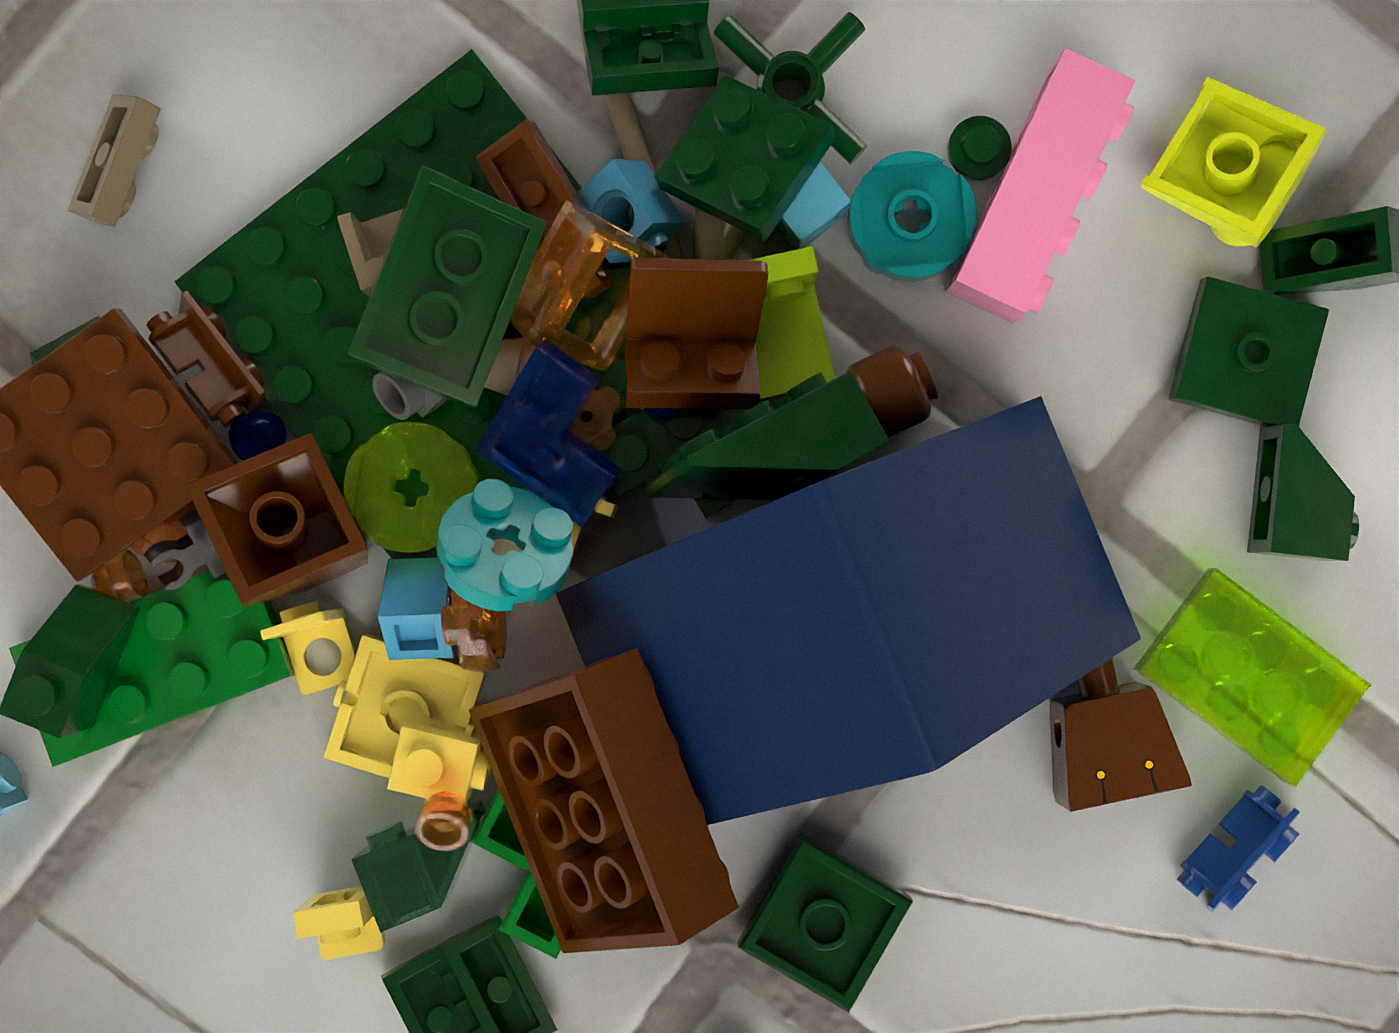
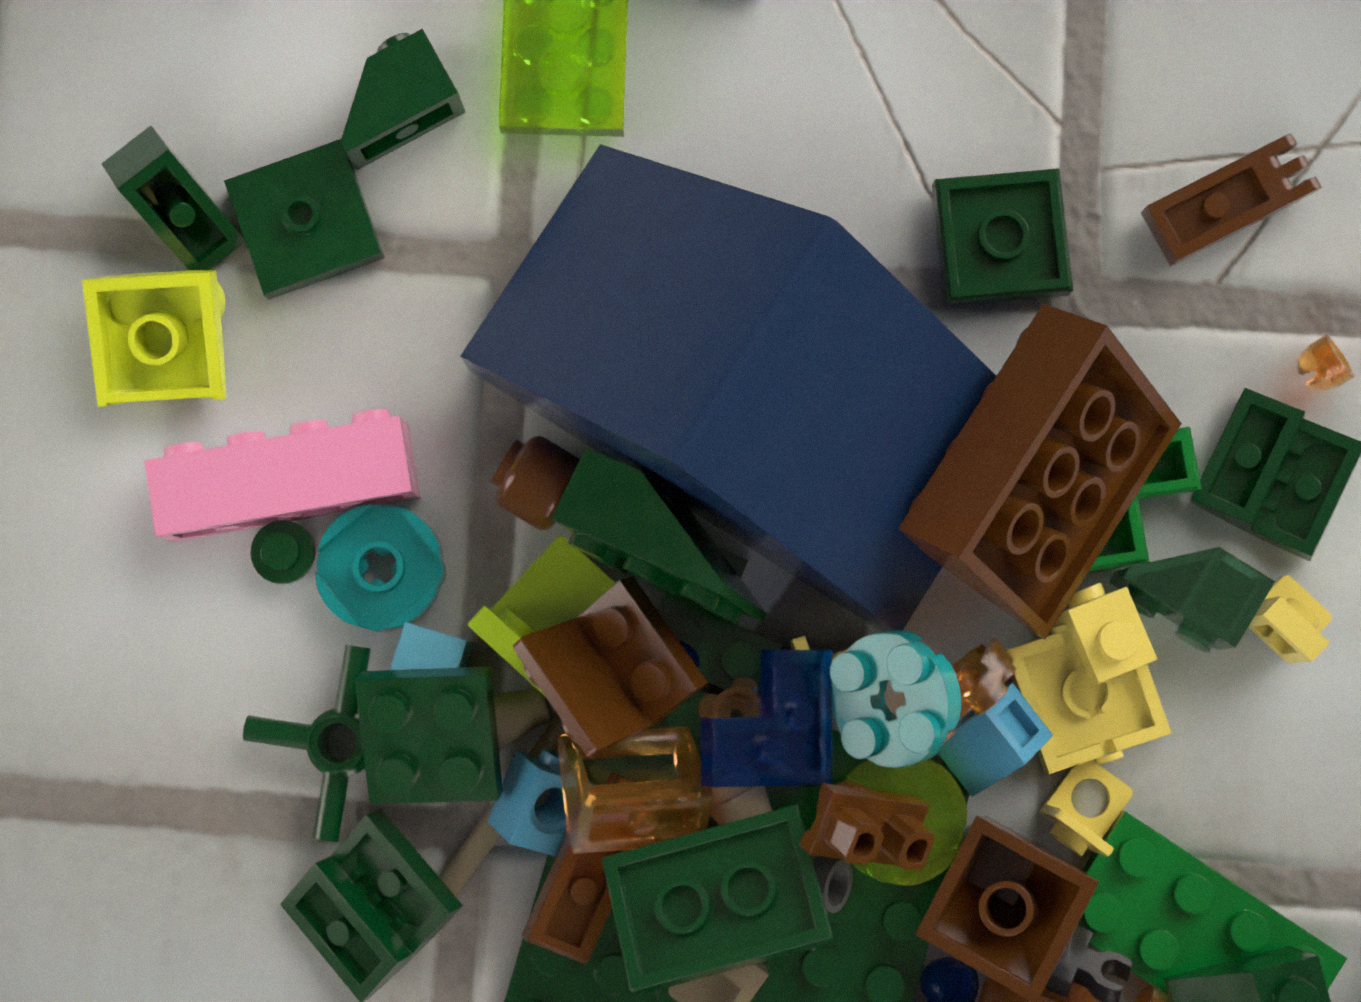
camera: 125 degrees left, 5 degrees down
clear orange hinge [415,790,472,851] -> none
reddish brown torso [1049,658,1192,812] -> none
none -> reddish brown hips [799,781,935,871]

